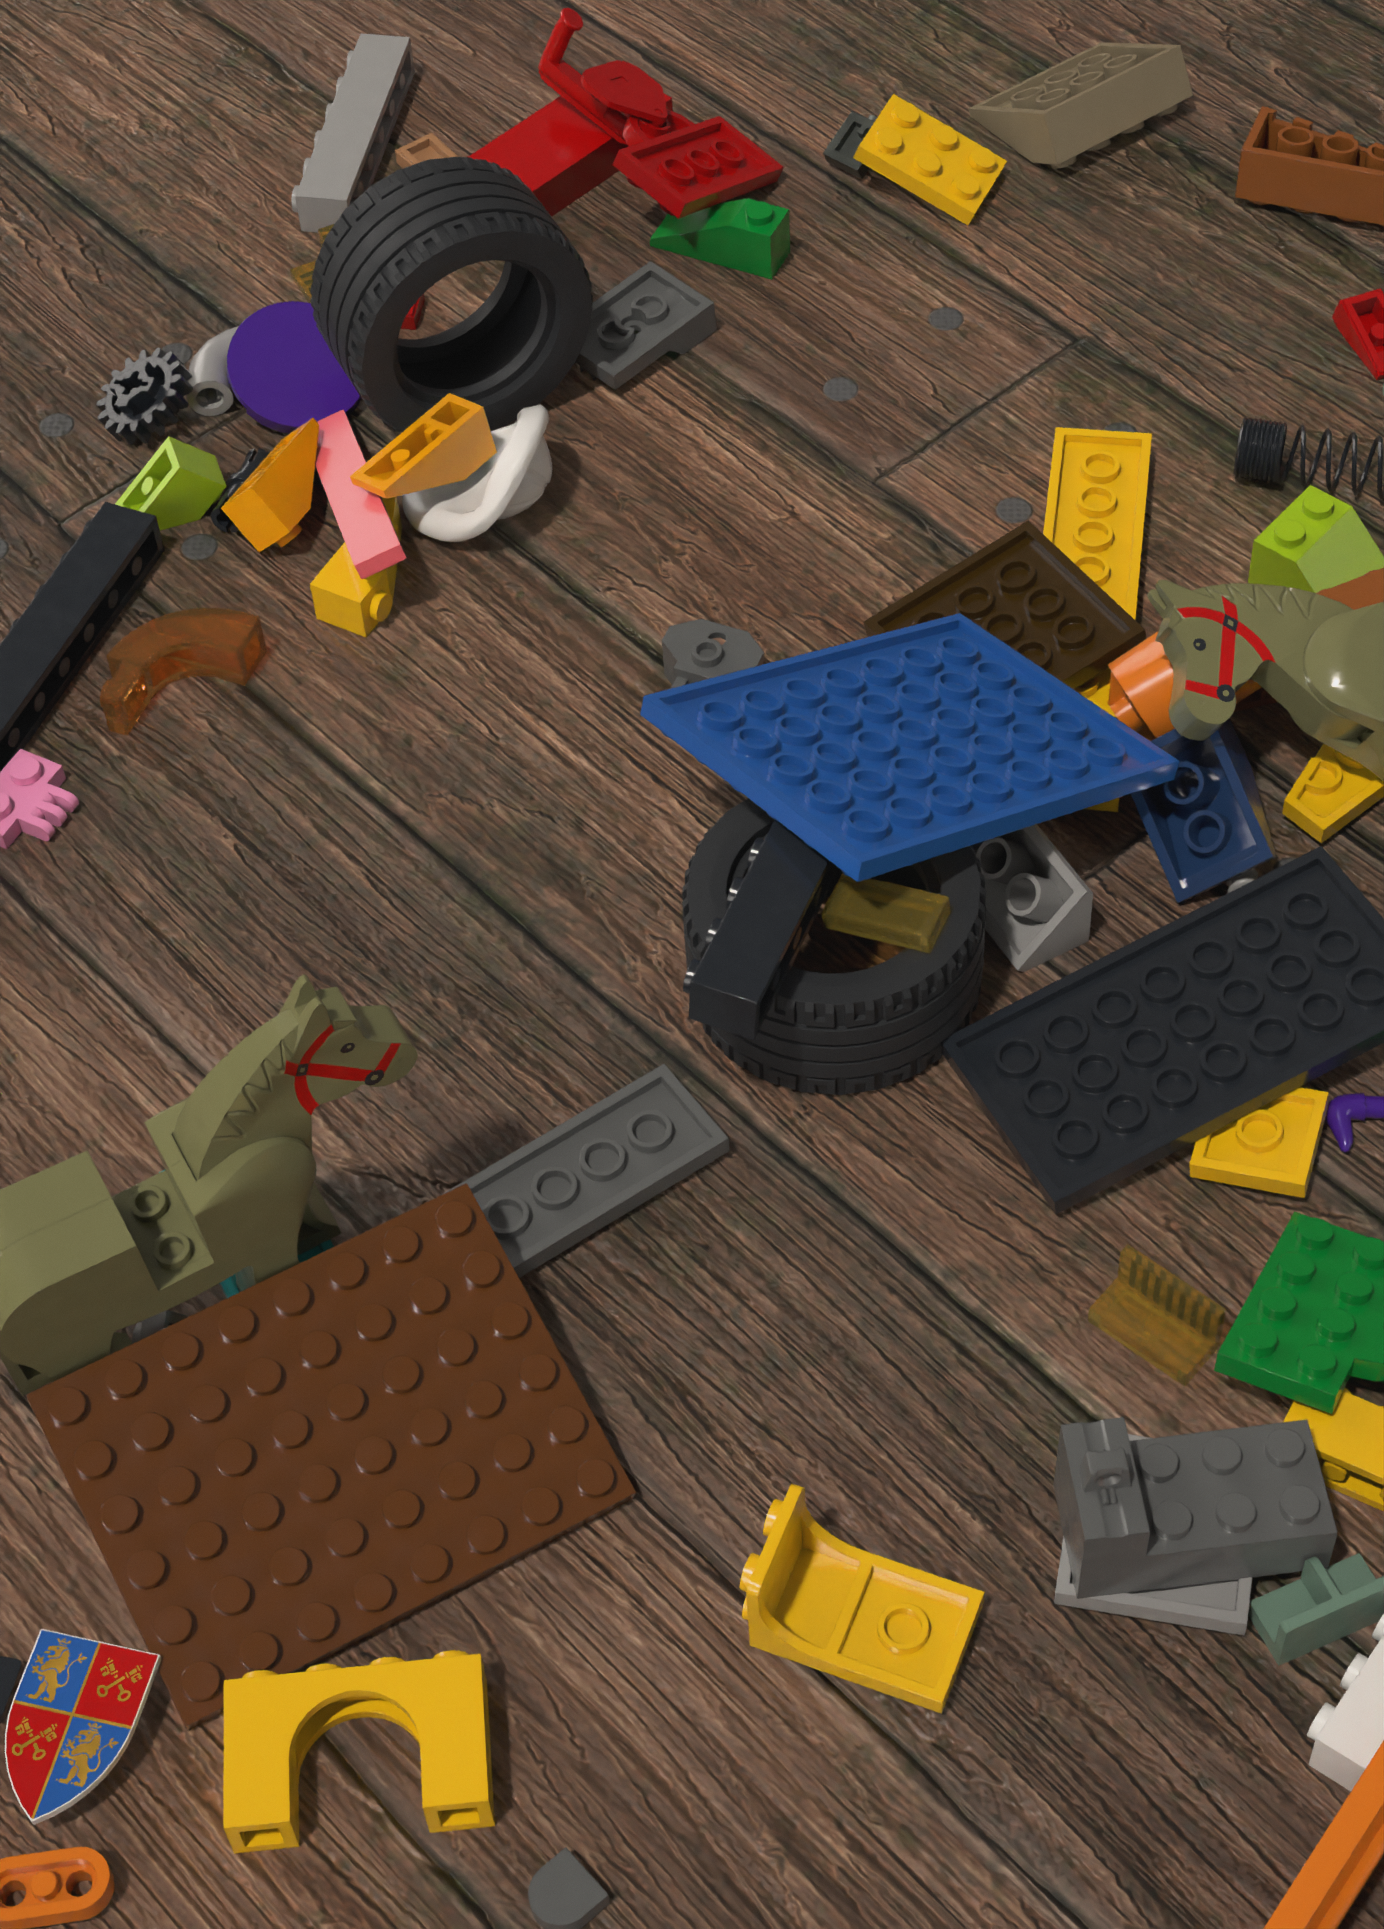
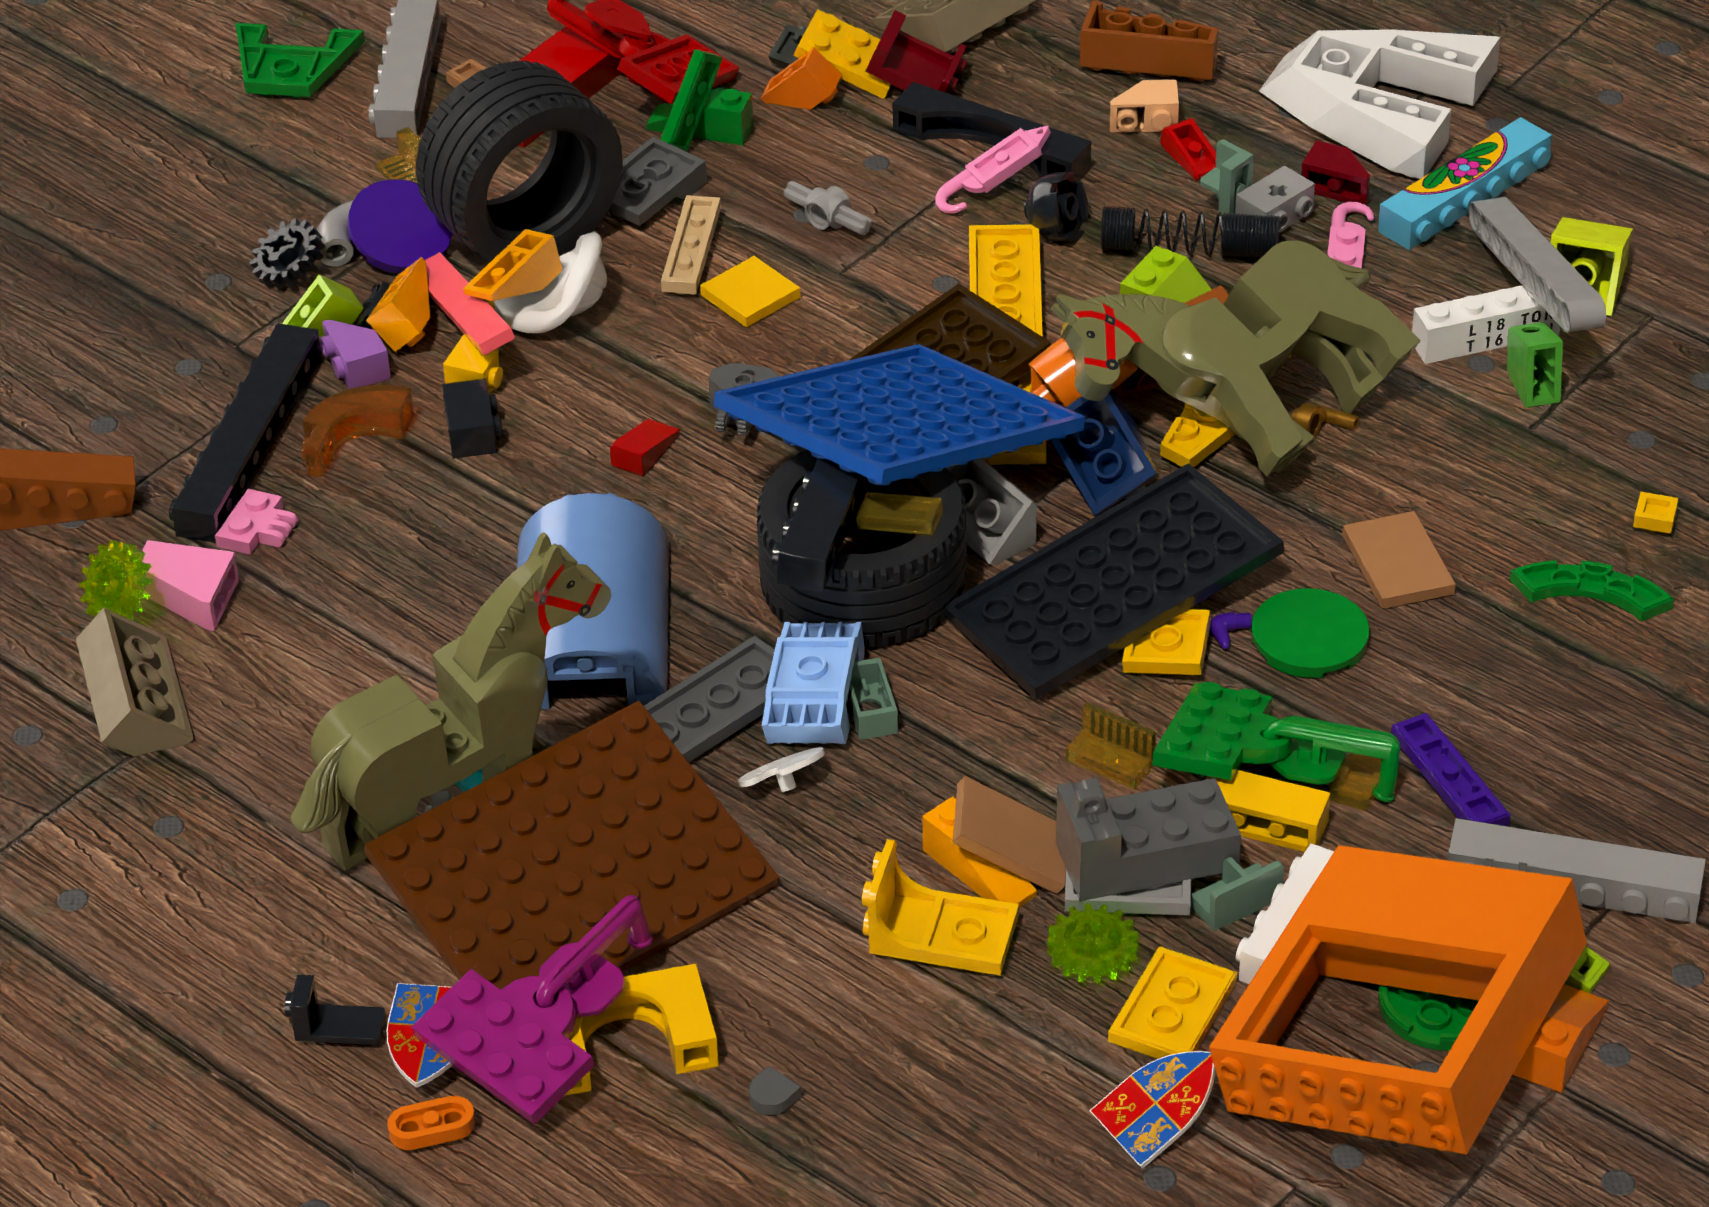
camera: 10 degrees left, 10 degrees down
none -> green wing [235,23,365,98]
none -> medium lavender slope [319,320,391,391]
none -> magenta plate [411,895,652,1125]
none -> black brick [442,379,502,459]
none -> medium blue cylinder [517,493,669,710]
none -> red slope [610,419,680,476]
none -> green tile [660,49,723,152]
none -> tan plate [661,195,721,294]
none -> yellow tile [700,256,801,328]
none -> white piece [738,747,825,792]
none -> orange slope [760,47,842,110]
none -> light blue plate [762,622,865,744]
none -> light grey axle [784,181,872,235]
none -> sand green piece [847,657,898,740]
none -> dark red panel [865,10,967,94]
none -> black arch [892,82,1091,182]
none -> light orange slope [922,796,1037,908]
none -> bright pink plate [935,126,1051,214]
none -> medium nougat tile [953,776,1066,894]
none -> black cylinder [1024,172,1088,242]
none -> clear neon green gear [1047,903,1139,984]
none -> yellow tile [1108,946,1237,1059]
none -> light nougat slope [1110,80,1179,133]

